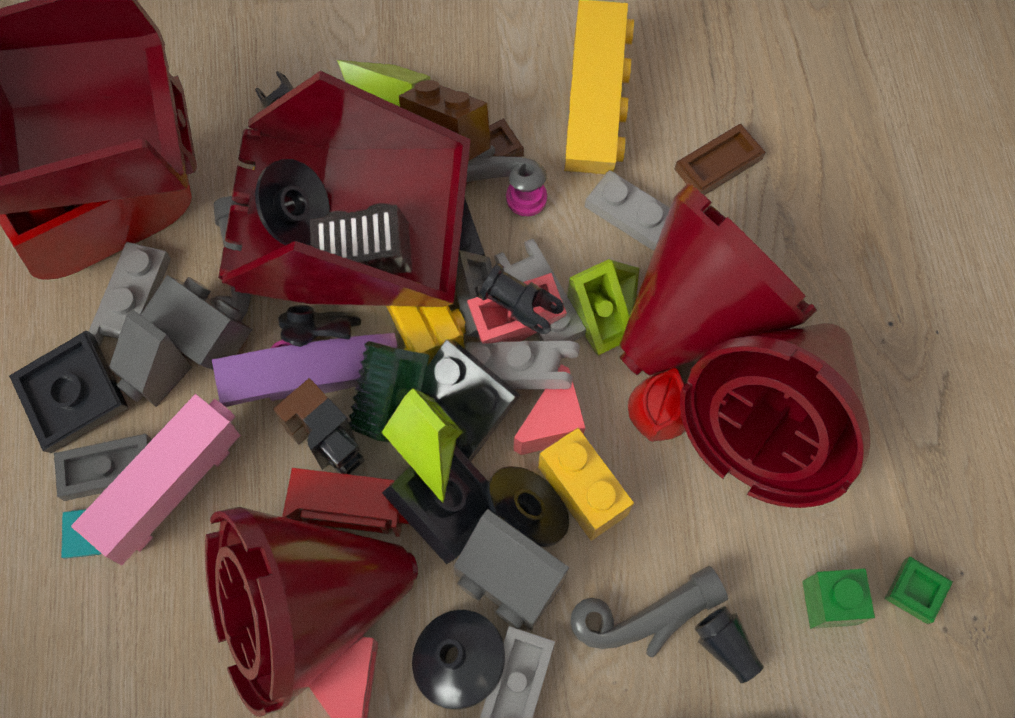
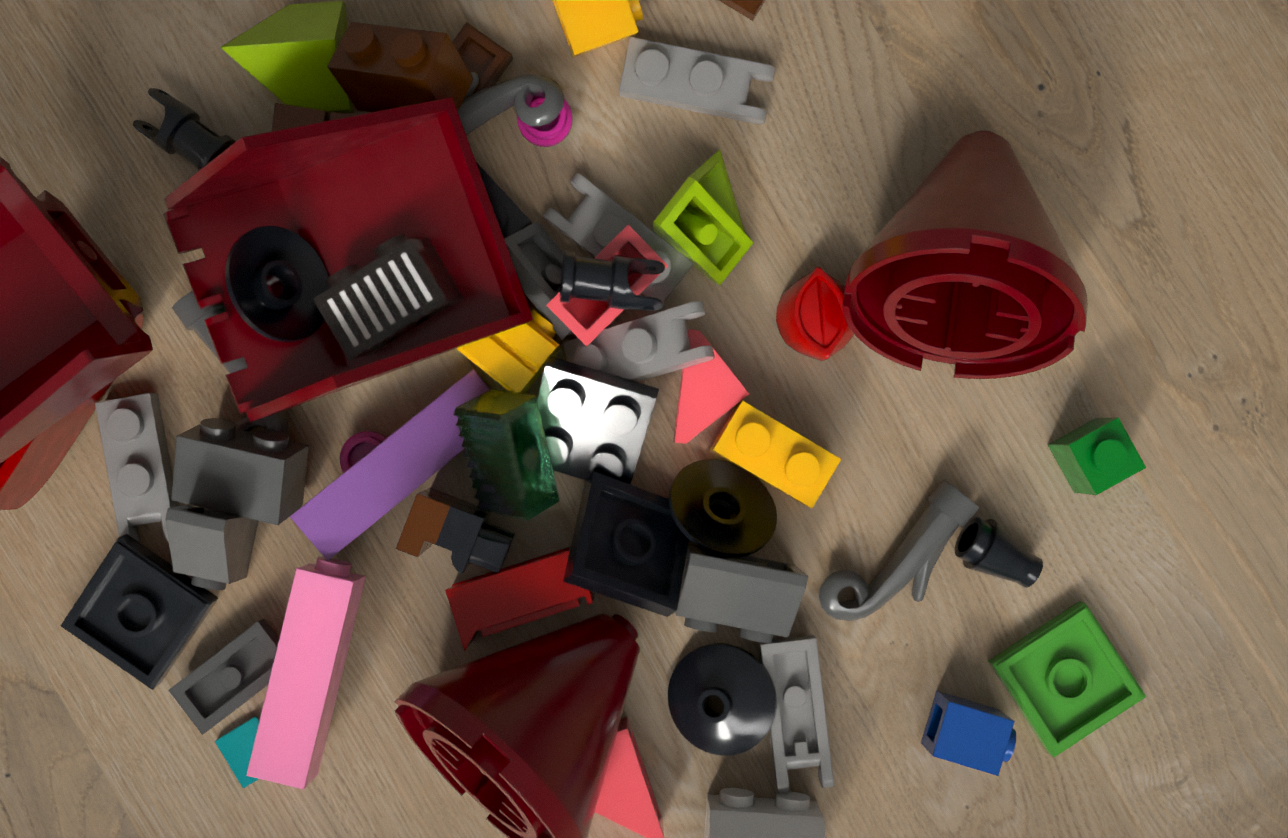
camera: 25 degrees left, 20 degrees up
black plate [278,305,361,347] -> none
lime slope [382,388,463,503] -> none
dark red cone [619,183,817,376] -> none
green tile [884,556,953,624] -> none

